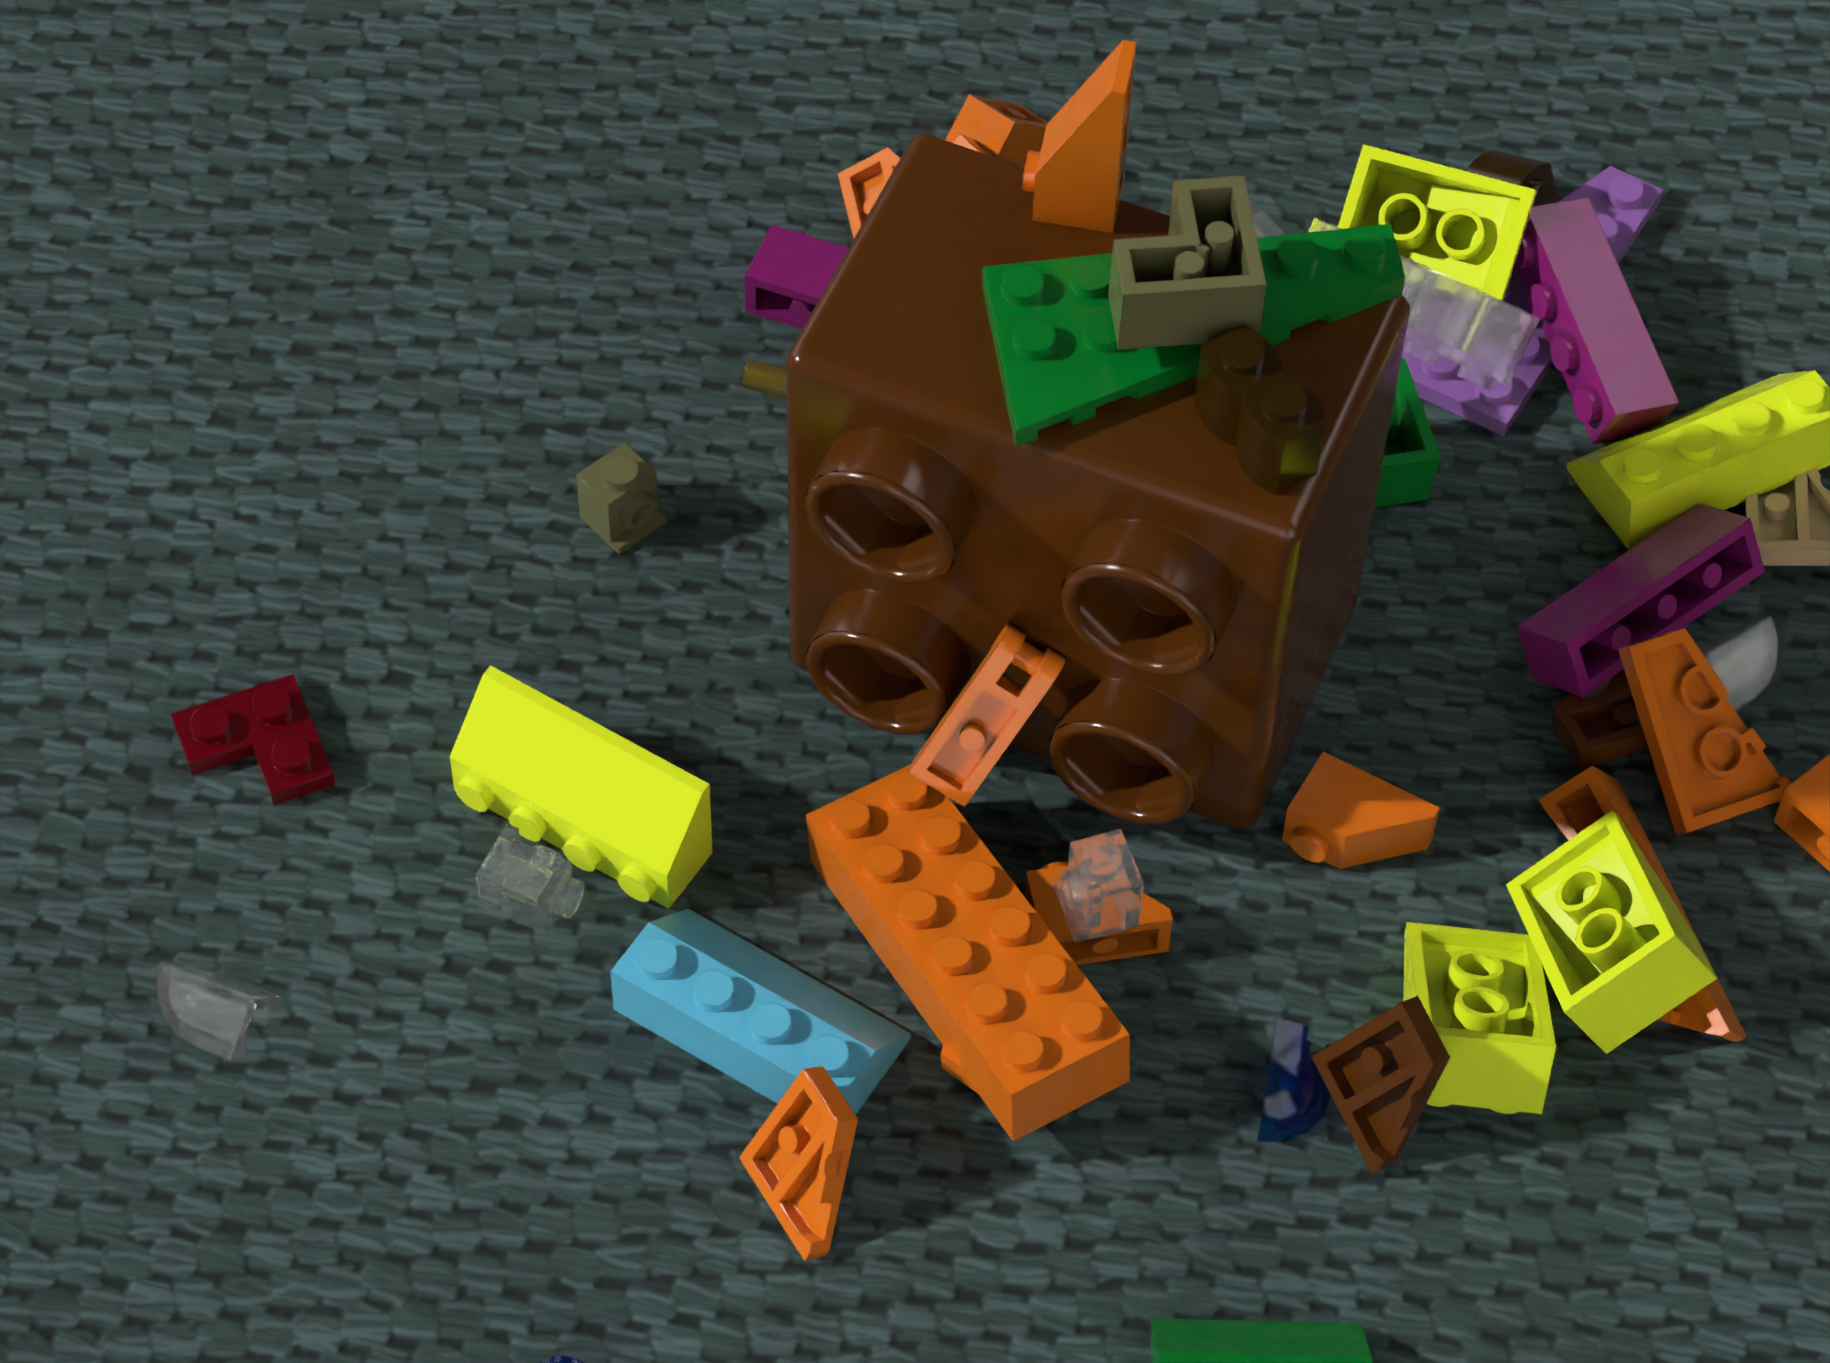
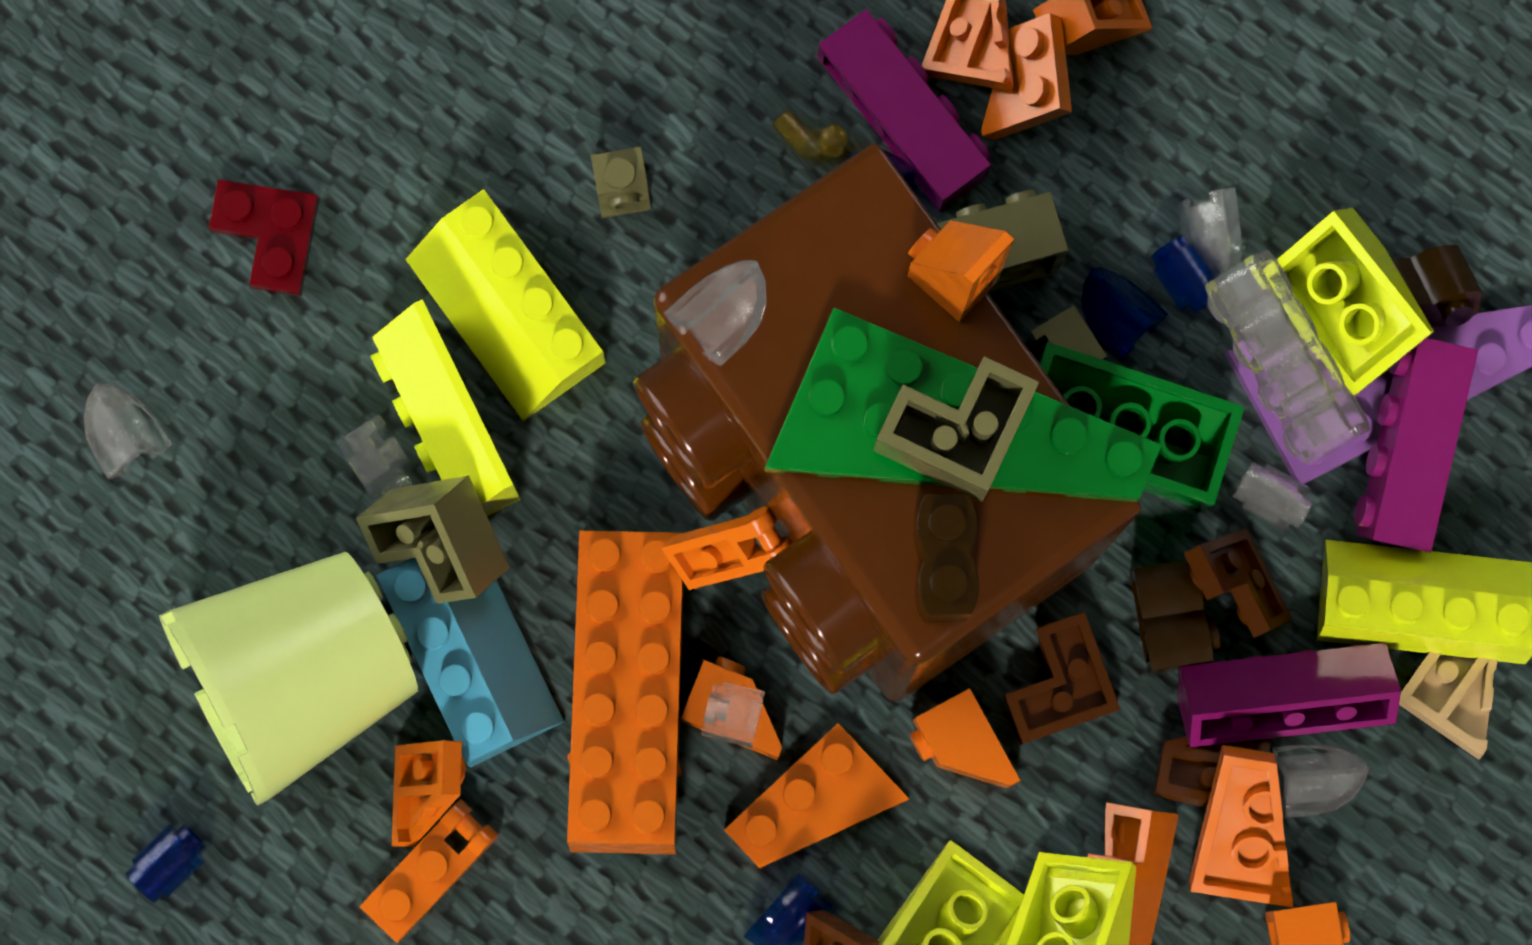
camera: 30 degrees right, 25 degrees up
none -> yellowish green cone [159,552,418,805]
none -> olive brick [356,475,510,604]
none -> orange plate [359,799,499,943]
none -> neon yellow slope [405,189,606,422]
none -> clear brick [663,260,767,367]
none -> orange wing [724,723,909,869]
none -> reddish brown plate [1003,612,1120,745]
none -> dark brown brick [1130,560,1220,675]
none -> reddish brown plate [1184,528,1293,638]
none -> clear brick [1232,462,1314,532]

